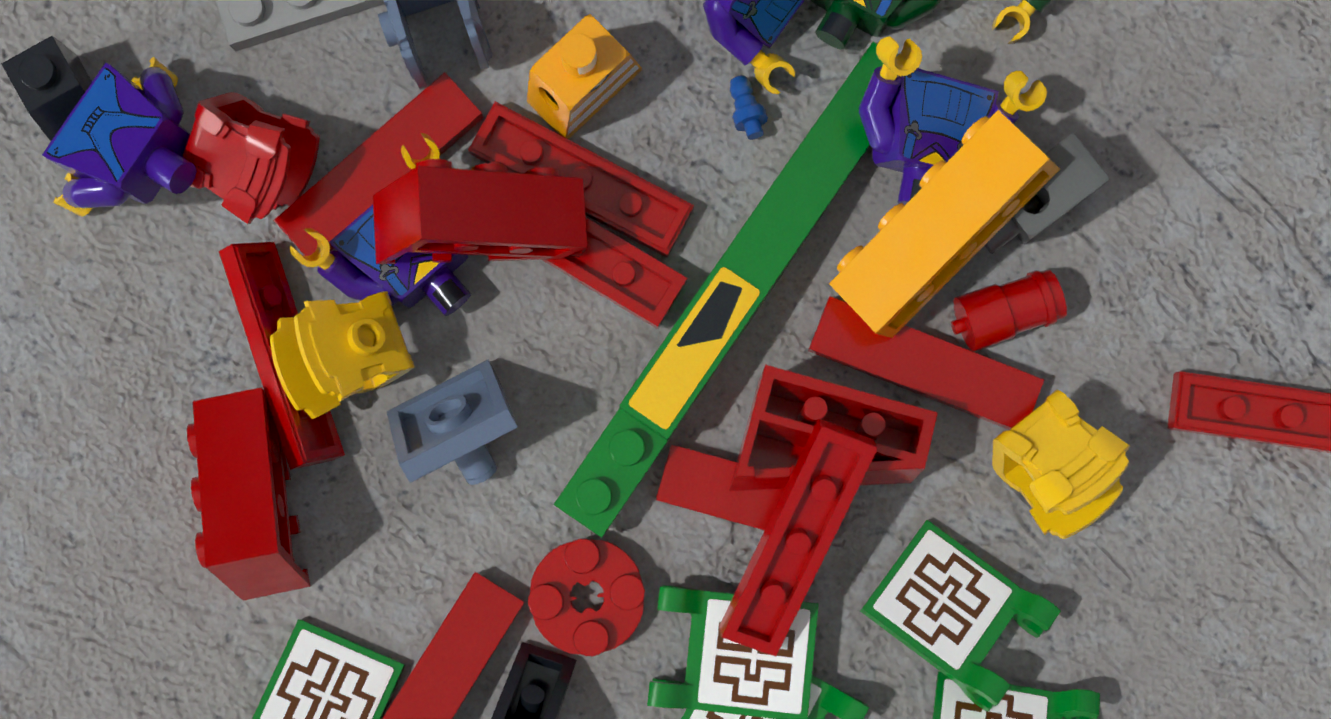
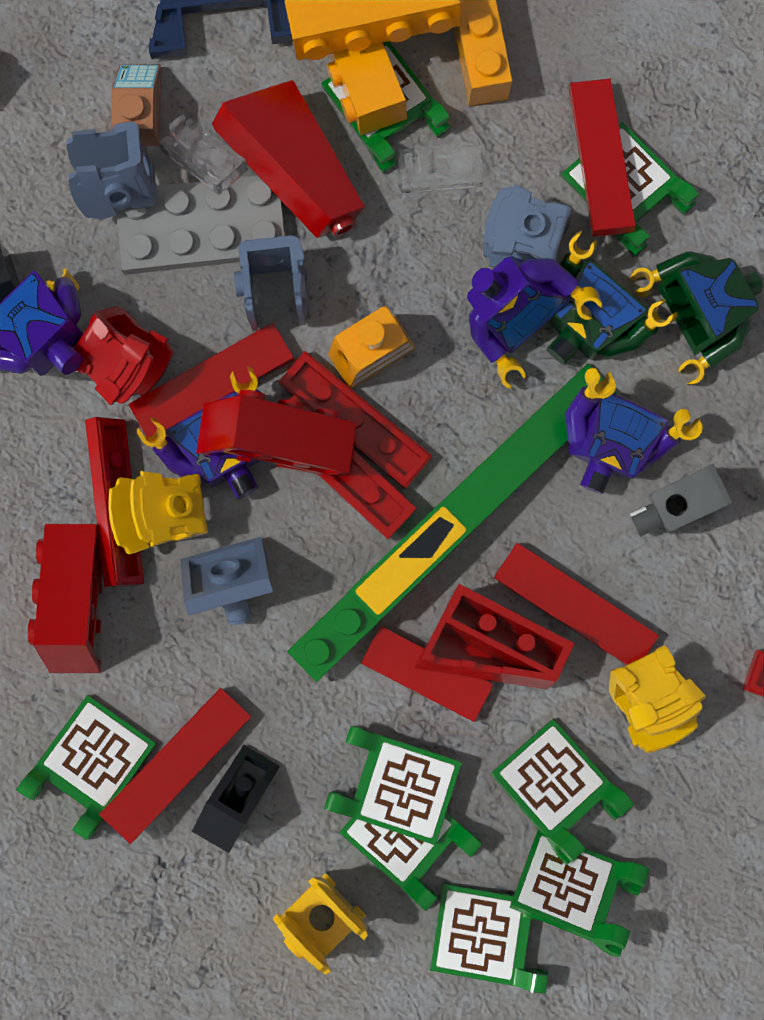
camera: 10 degrees right, 0 degrees up
red plate [528,539,645,656] -> none
red plate [719,418,878,657] -> none
blue piece [730,76,768,140] -> none
light orange brick [829,110,1060,338] -> none
red piece [951,269,1067,352] -> none

